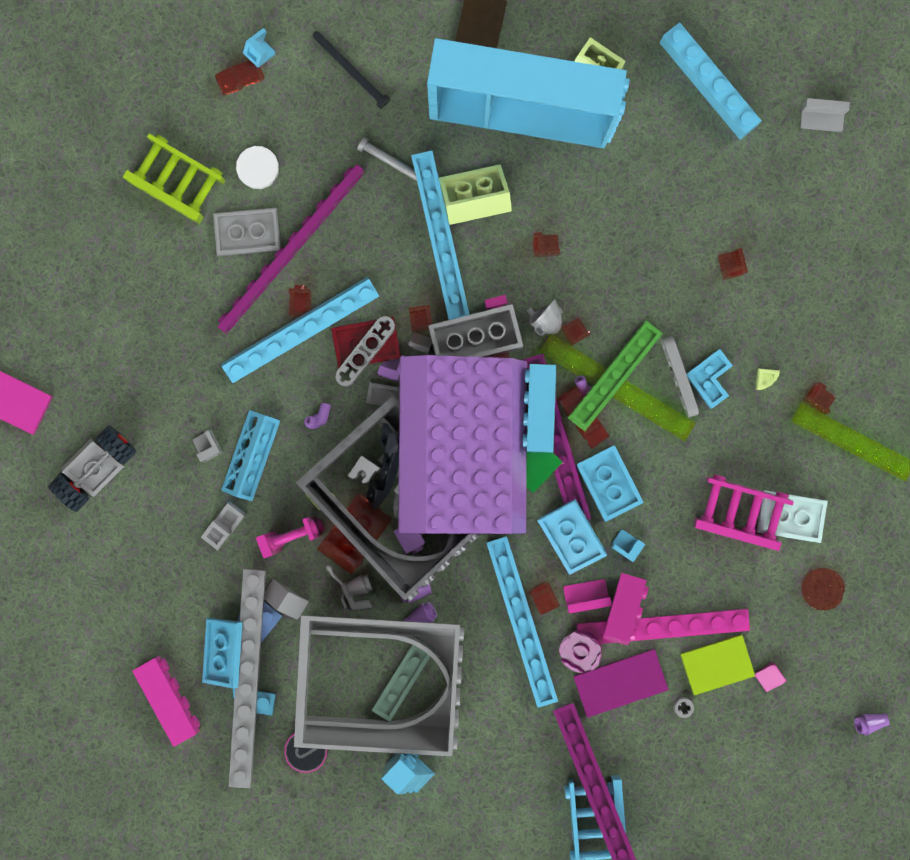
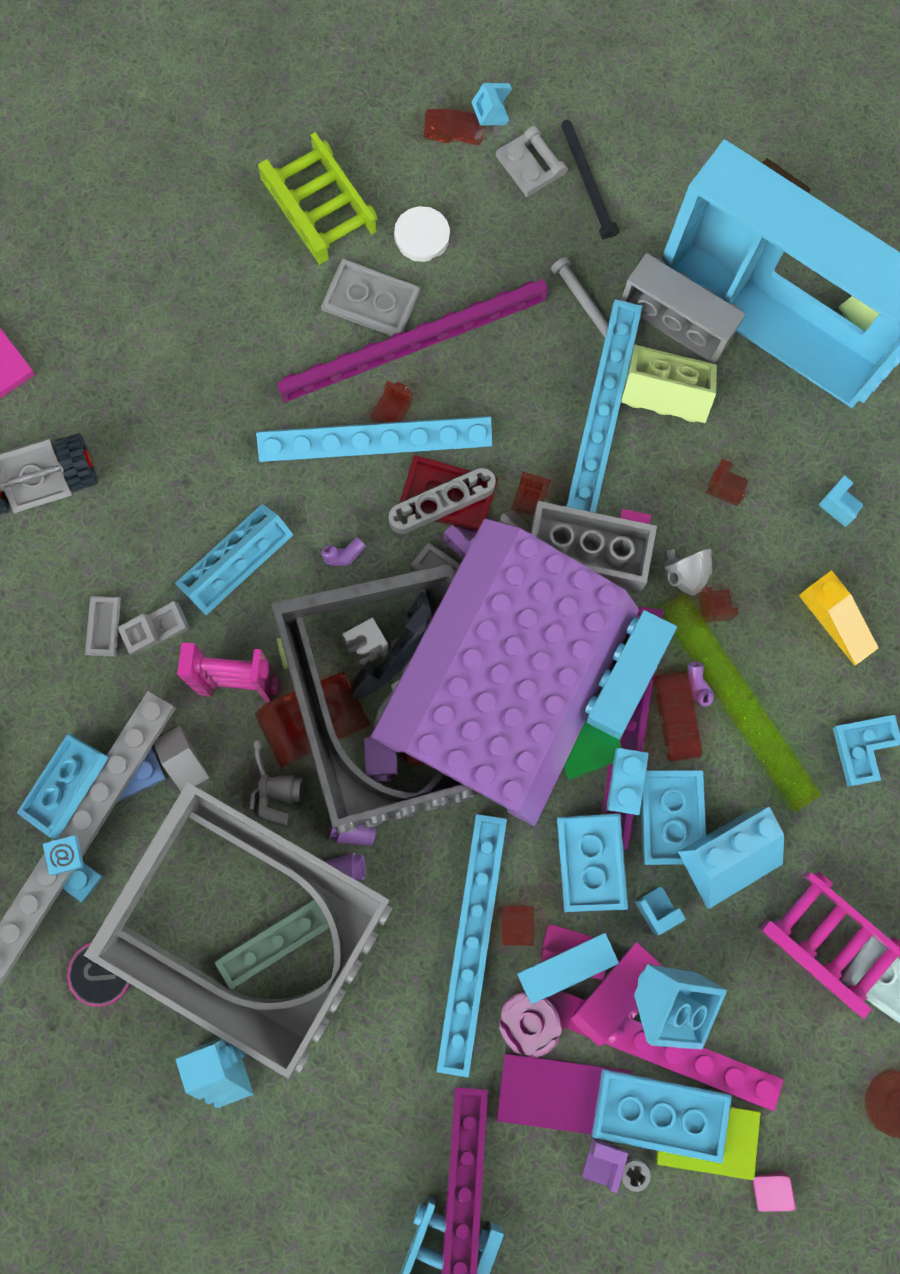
camera: 20 degrees right, 10 degrees down
light grey panel [193,429,223,462] -> none
bright green tile [568,320,663,431] -> none
light grey beam [661,336,699,418] -> none
none -> medium azure tile [43,835,84,876]
none -> light grey tile [85,596,121,657]
none -> light grey plate [496,126,568,197]
none -> medium azure tile [517,933,619,1005]
none -> medium lavender panel [582,1138,628,1193]
none -> medium azure tile [591,1069,732,1163]
none -> medium azure plate [606,748,649,815]
none -> light grey brick [621,253,746,364]
none -> medium azure slope [634,964,727,1049]
none -> medium azure slope [678,807,784,909]
none -> yellow slope [799,570,878,666]
none -> medium azure panel [818,475,863,527]

